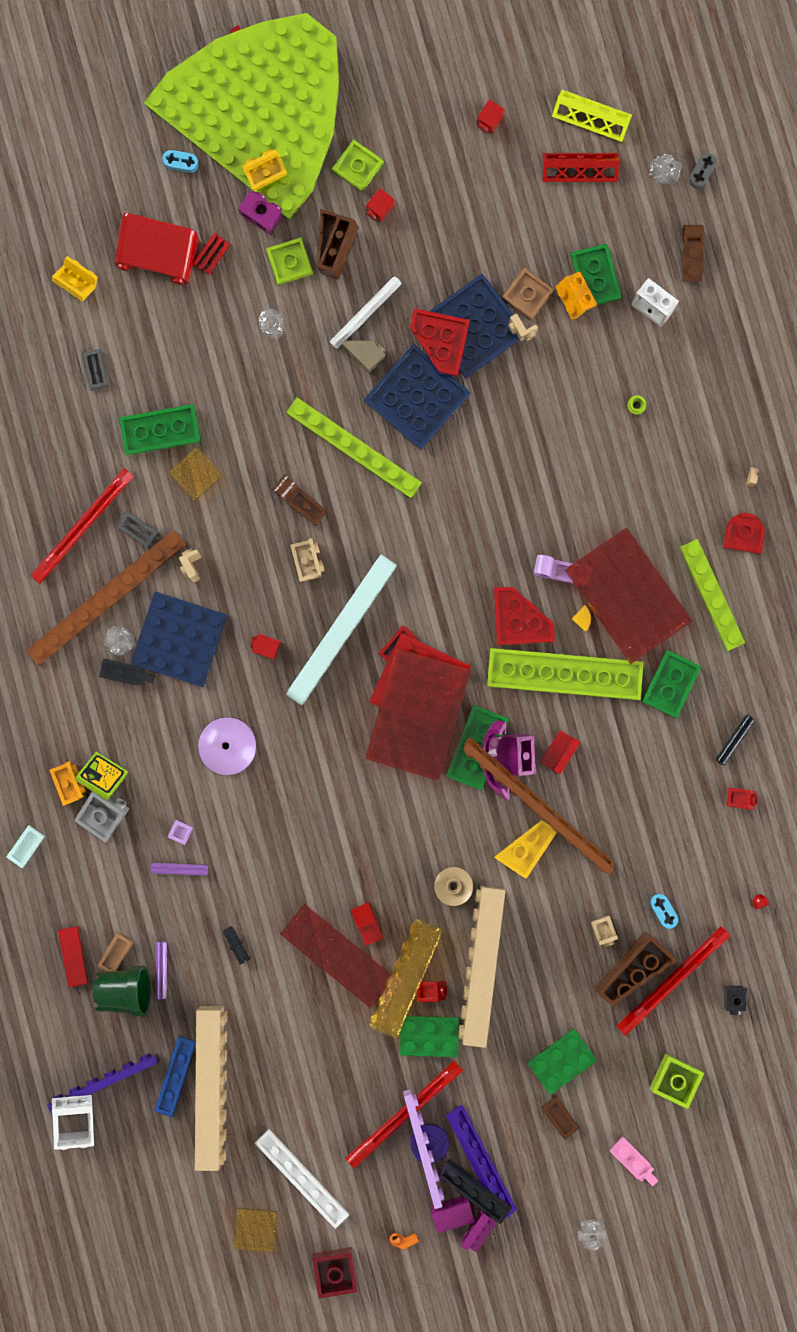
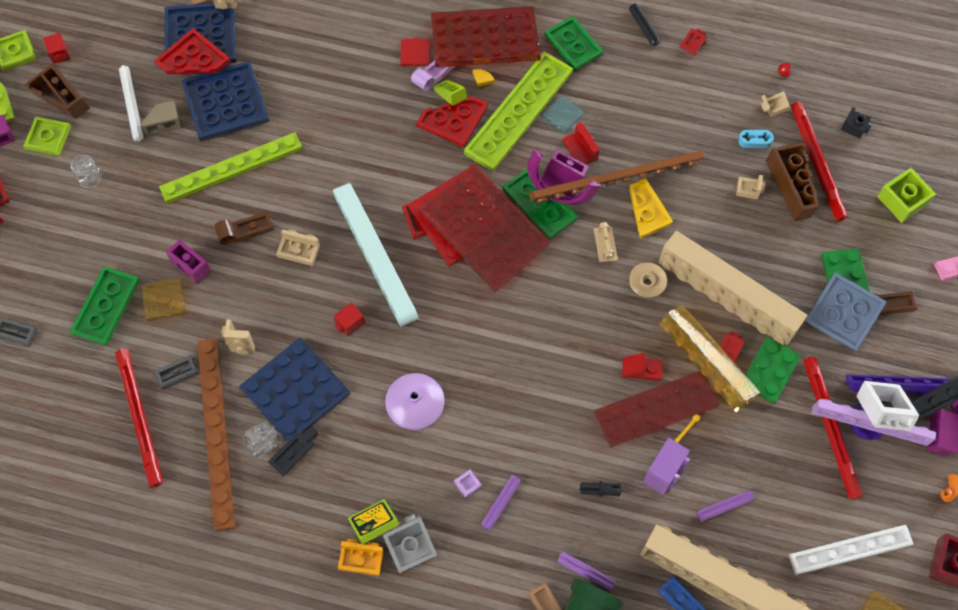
camera: 65 degrees left, 20 degrees down
none -> magenta brick [166,239,211,284]
none -> red piece [400,37,430,68]
none -> lime slope [433,80,467,106]
none -> clear light blue piece [542,96,584,133]
none -> tan hinge [593,222,618,262]
none -> medium lavender brick [643,438,690,495]
none -> yellow hinge [674,414,700,443]
none -> medium lavender axle [696,490,754,522]
none -> tan bracket [761,92,791,117]
none -> sand blue plate [805,273,887,352]
none -> white window [857,381,919,431]

